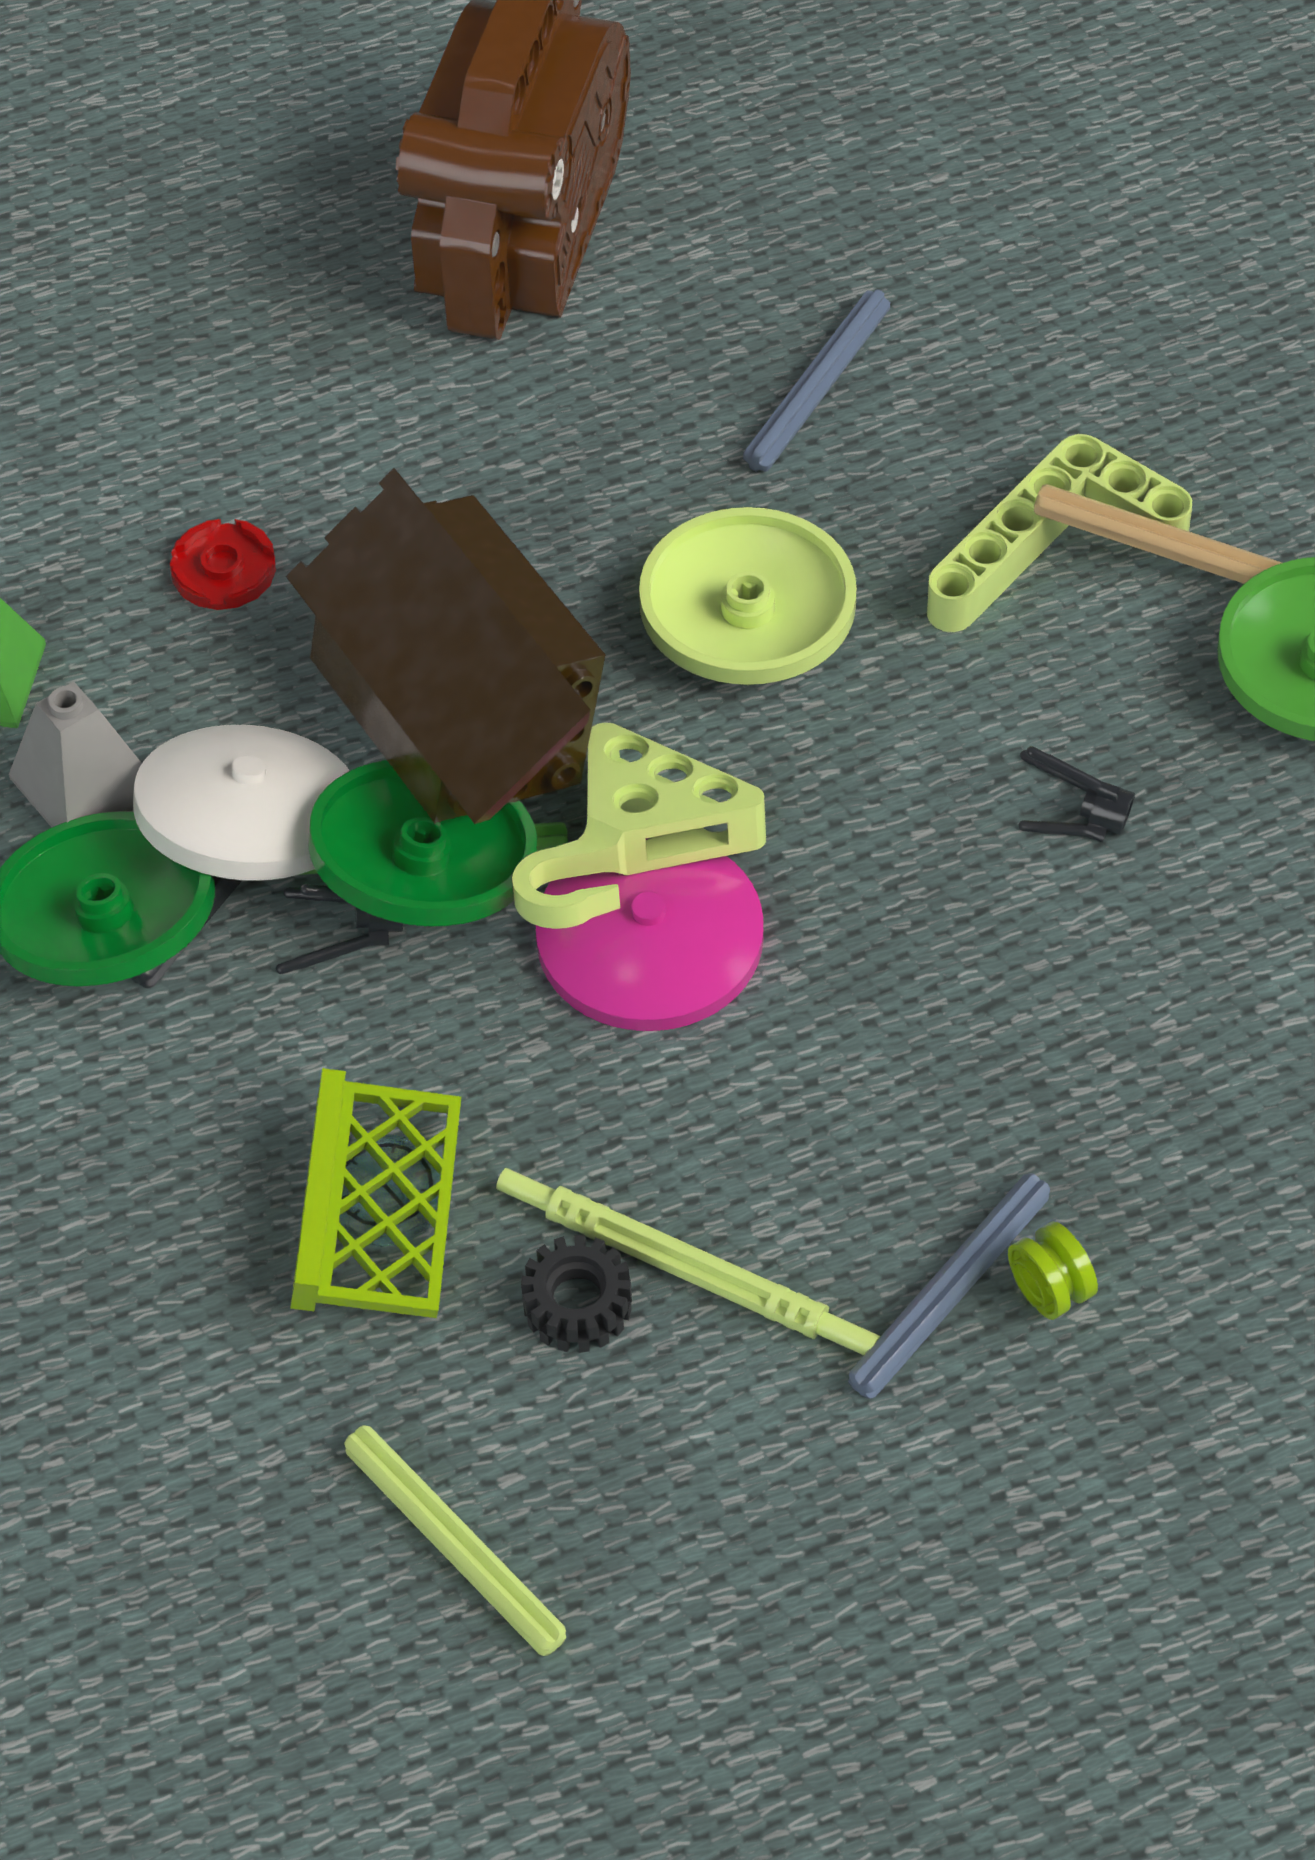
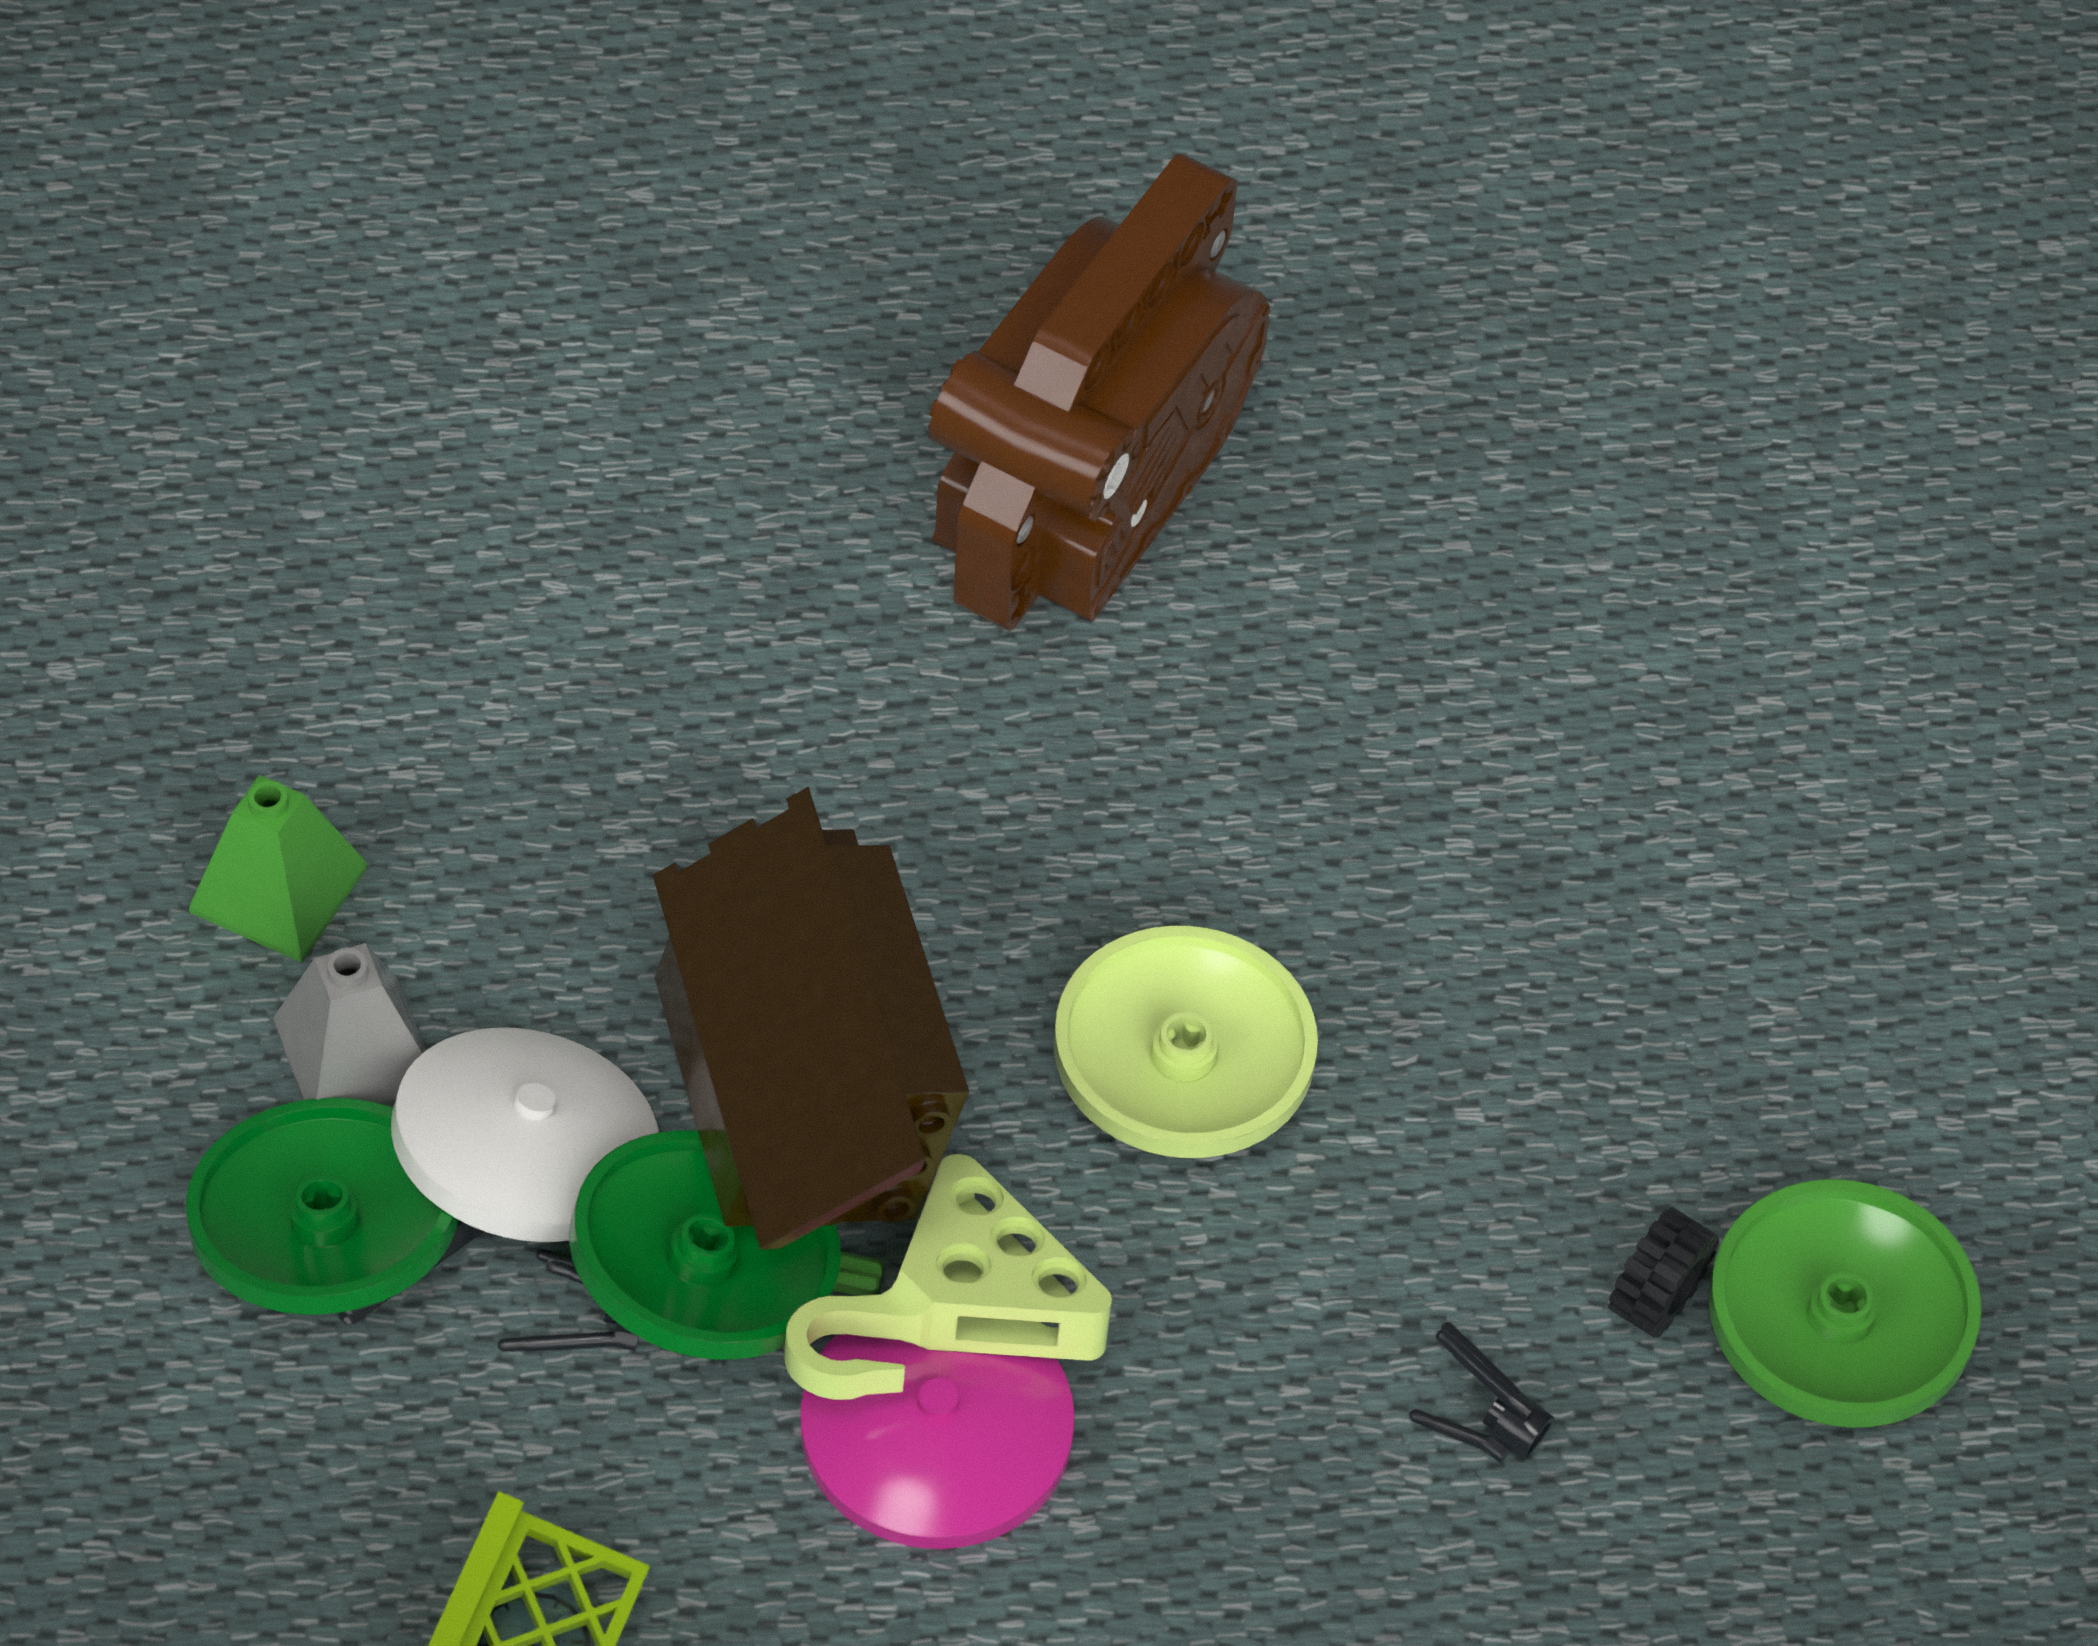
camera: 10 degrees right, 0 degrees up
red tile [170,519,276,610] -> none
sand blue axle [743,289,890,472] -> none
yellowish green beam [927,434,1192,632] -> none
tan axle [1034,484,1282,584] -> none
none -> black tyre [1608,1207,1720,1338]

